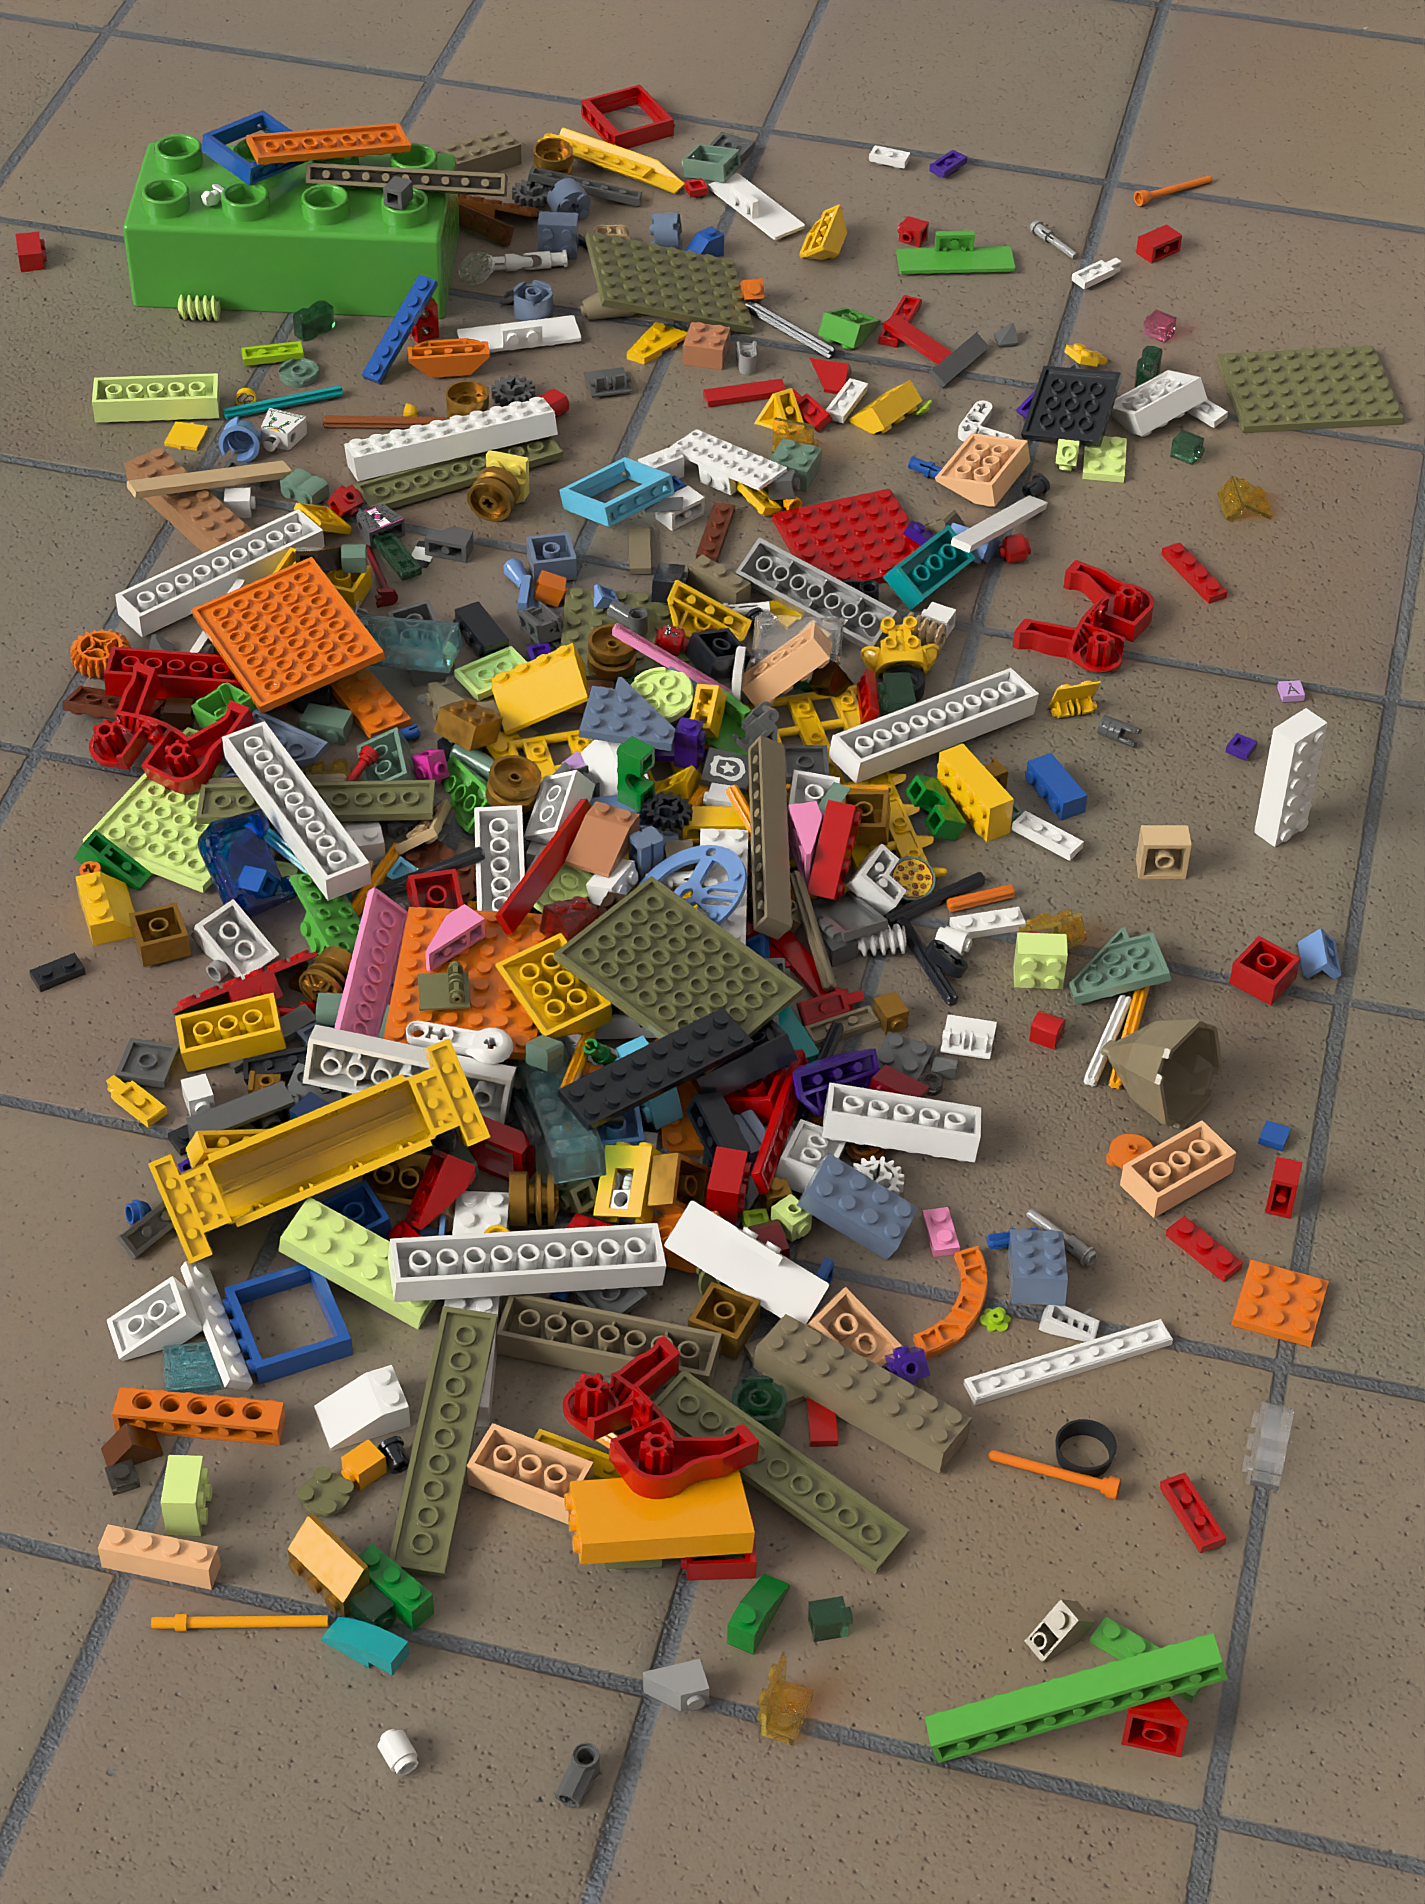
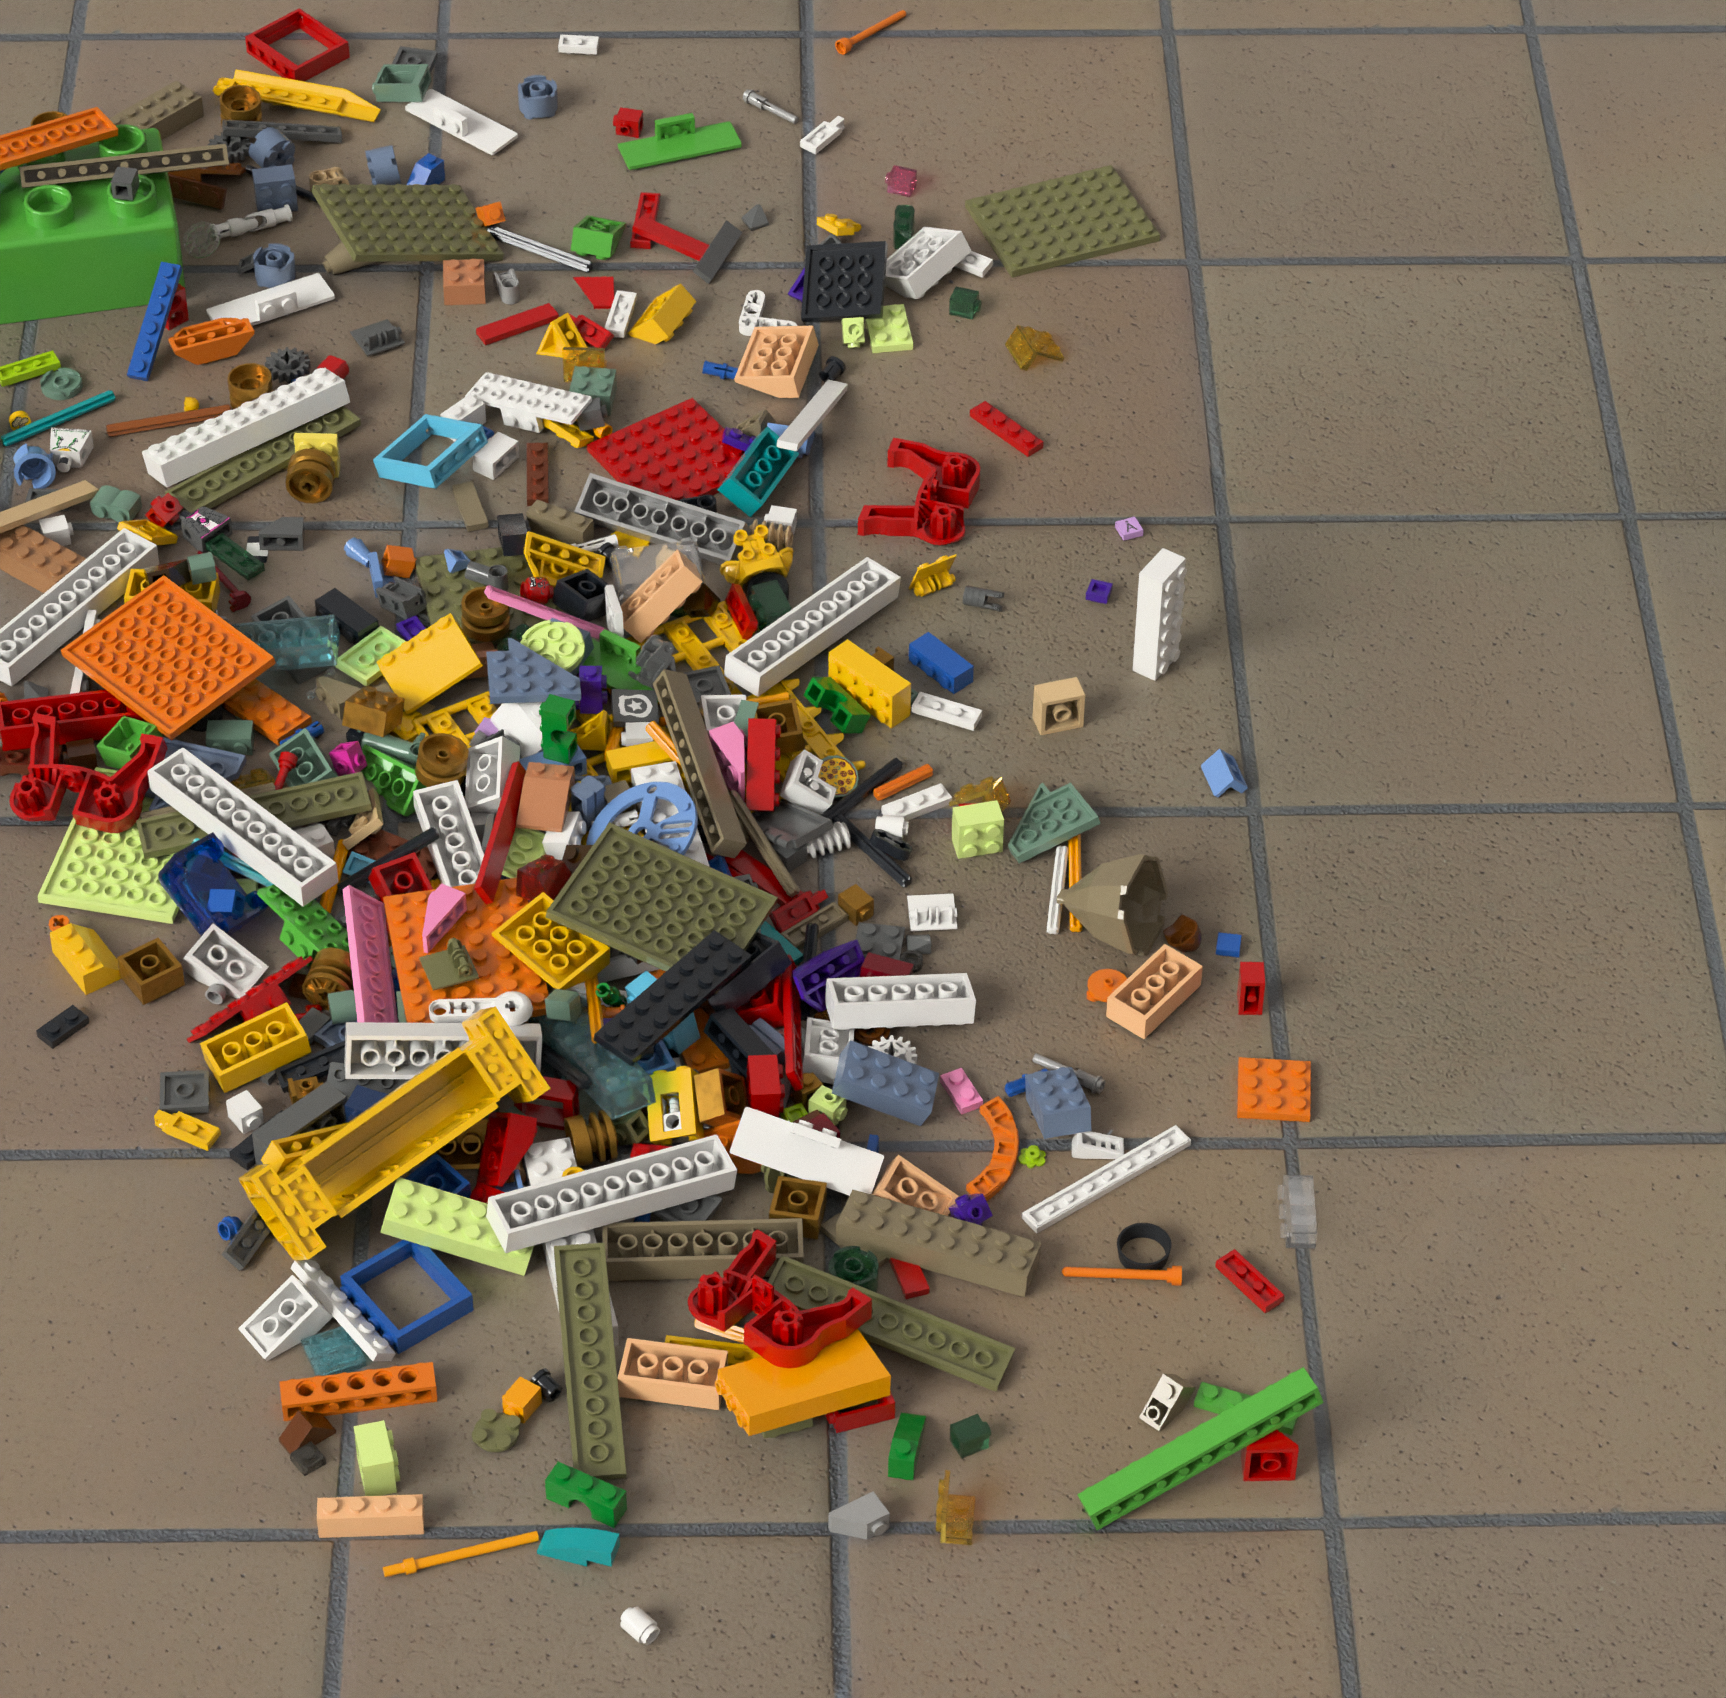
camera: 15 degrees left, 0 degrees up
green slope [74,829,153,890] -> none
slope [288,1513,372,1618] -> none
clear green brick [293,300,335,342] -> none
white slope [314,1365,411,1451] -> none
clear green brick [350,1583,396,1630] -> none
sand blue brick [526,532,577,584] -> none
dark grey piece [555,1742,600,1808] -> none
yellow wing [627,322,687,365] -> none
black gear [641,792,693,832] -> none
dark grey sticker [644,497,683,513] -> none
red plate [684,178,708,198] -> none
yellow brick [690,684,727,739] -> none
yellow wedge [799,204,847,261] -> none
lime plant [912,400,933,415] -> none
dark purple plate [929,150,967,178] -> none
red head [998,534,1031,564] -> none
red piece [1029,1010,1066,1049] -> none
red brick [1136,224,1182,264] -> none
red plate [1165,1216,1243,1282] -> none
red brick [1229,936,1301,1006] -> none
none -> sand blue brick [518,75,558,119]
none -> reddish brown cap [1163,915,1202,953]

